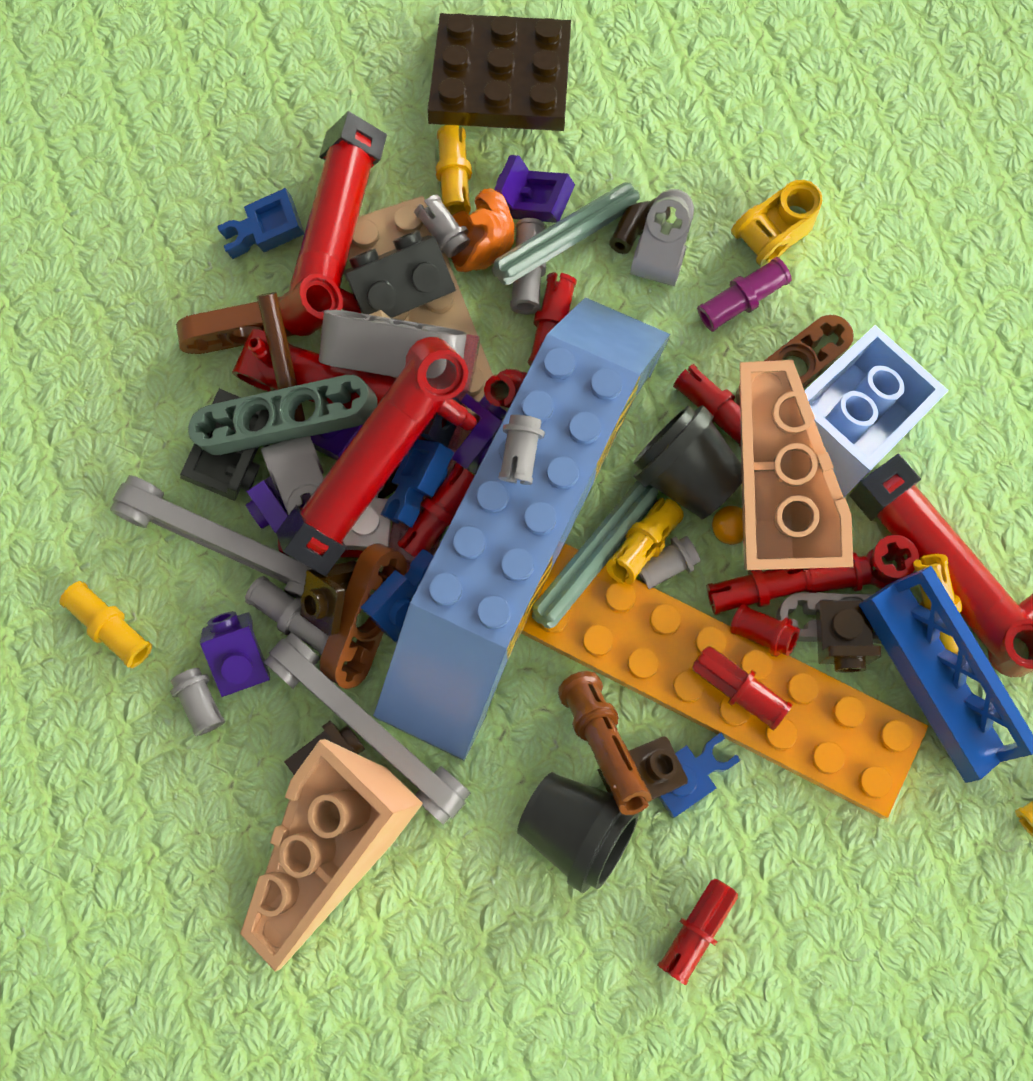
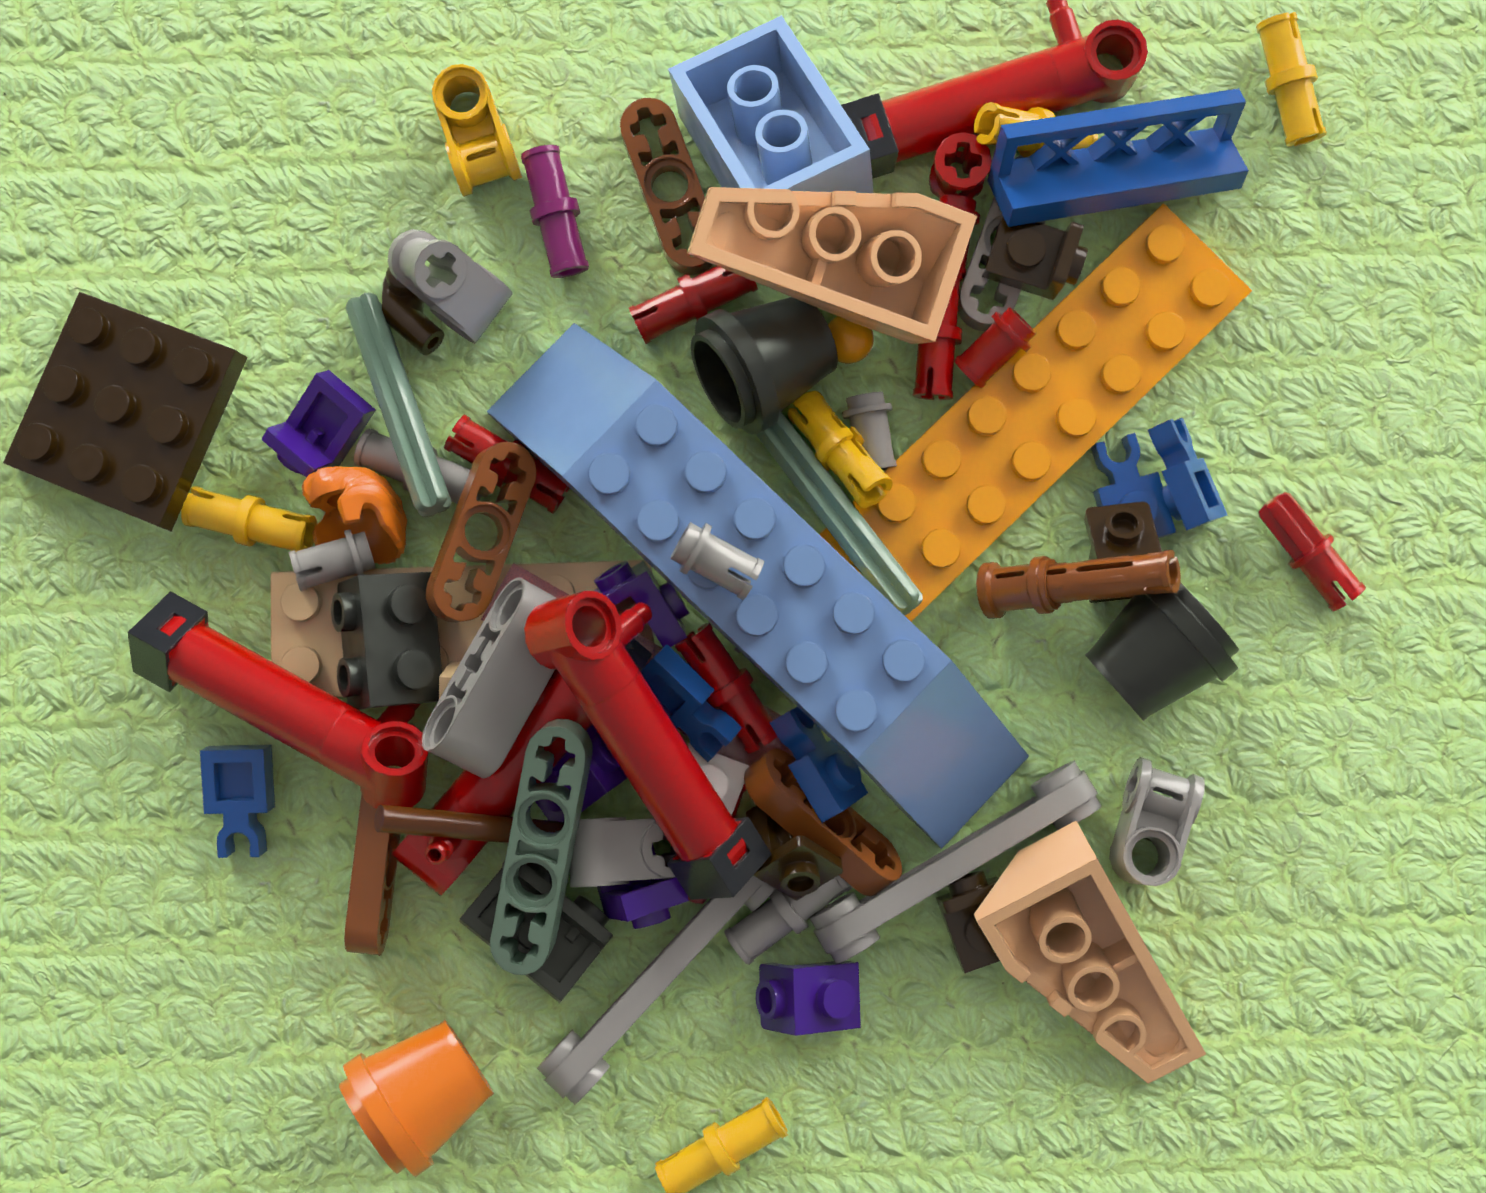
camera: 70 degrees left, 10 degrees up
light grey pin [170,668,225,736] -> none
red pin [484,369,527,408] -> none
red axle [692,646,793,731] -> none
none -> orange piece [339,1020,494,1177]
none -> dark orange beam [426,442,536,623]
none -> light grey piece [1109,757,1205,886]
none -> blue plate [1148,418,1228,531]

